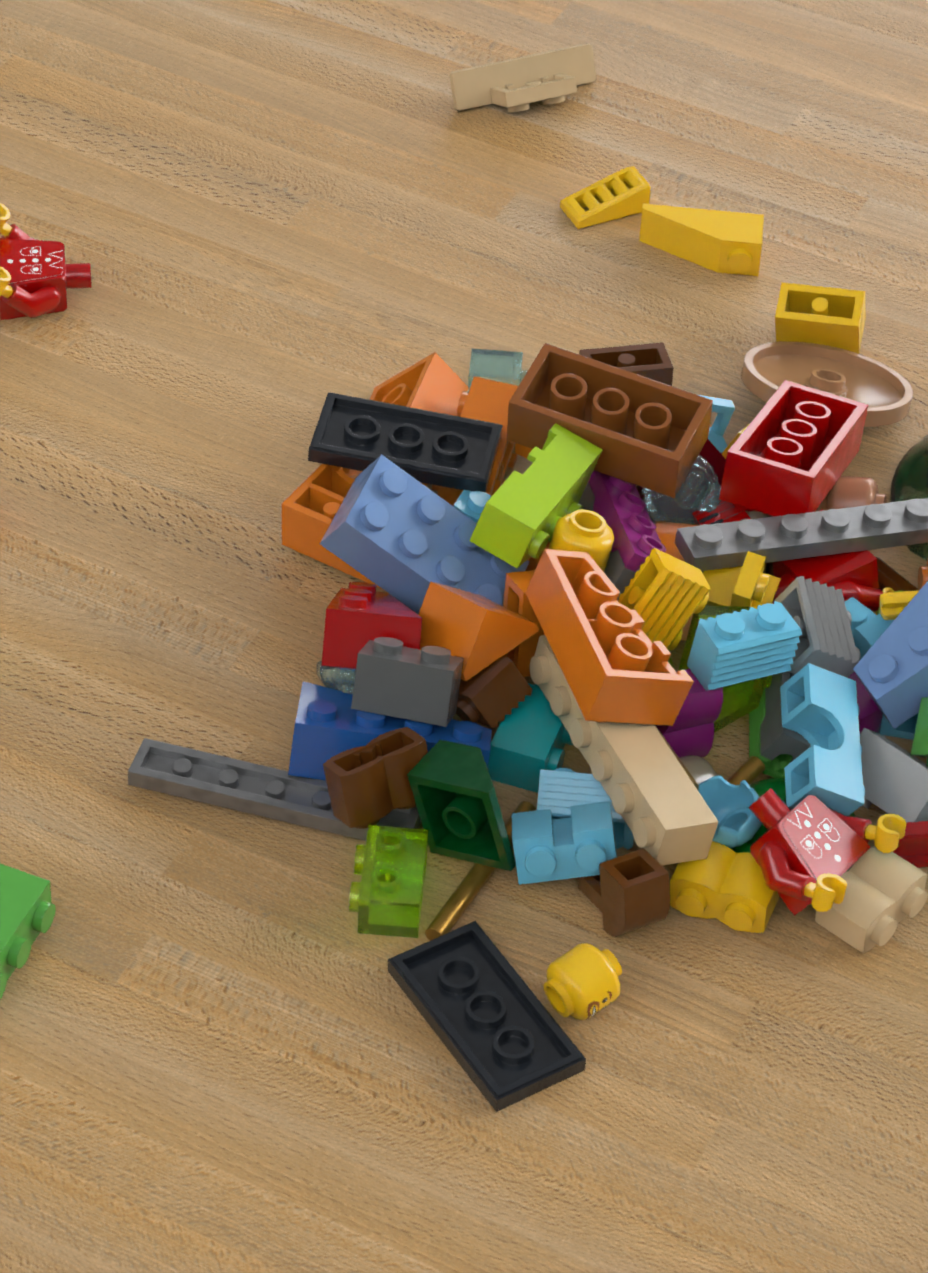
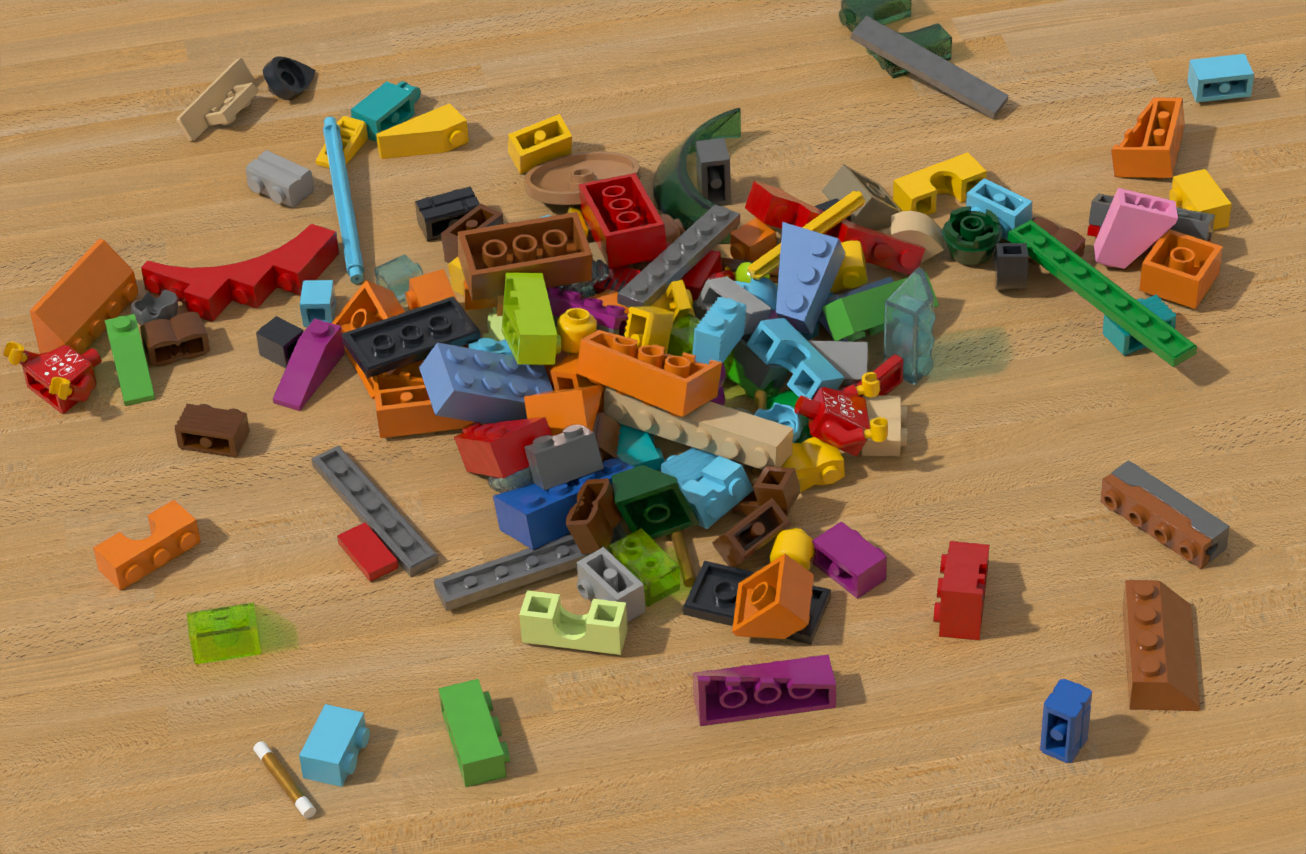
camera: 35 degrees left, 0 degrees up
none -> orange slope [30,238,138,355]
none -> bright green slope [105,314,155,406]
none -> dark grey hair [131,290,179,326]
none -> reddish brown brick [140,312,210,366]
none -> red arch [141,223,339,322]
none -> reddish brown brick [175,403,250,458]
none -> light grey brick [245,150,314,208]
none -> black brick [256,316,304,369]
none -> black piece [263,56,316,100]
none -> magenta slope [273,318,345,411]
none -> medium azure brick [300,280,336,327]
none -> flat silver tile [311,445,439,577]
none -> medium azure piece [323,117,364,284]
none -> red tile [337,522,398,582]
none -> teal brick [350,81,421,142]
none -> black brick [415,186,480,241]
none -> yellowish green arch [519,590,628,655]
none -> light grey brick [577,547,645,623]
none -> magenta wedge [693,654,836,726]
none -> reddish brown brick [712,498,791,567]
none -> orange slope [732,554,814,639]
none -> magenta brick [812,521,887,599]
none -> red wedge [933,541,990,641]

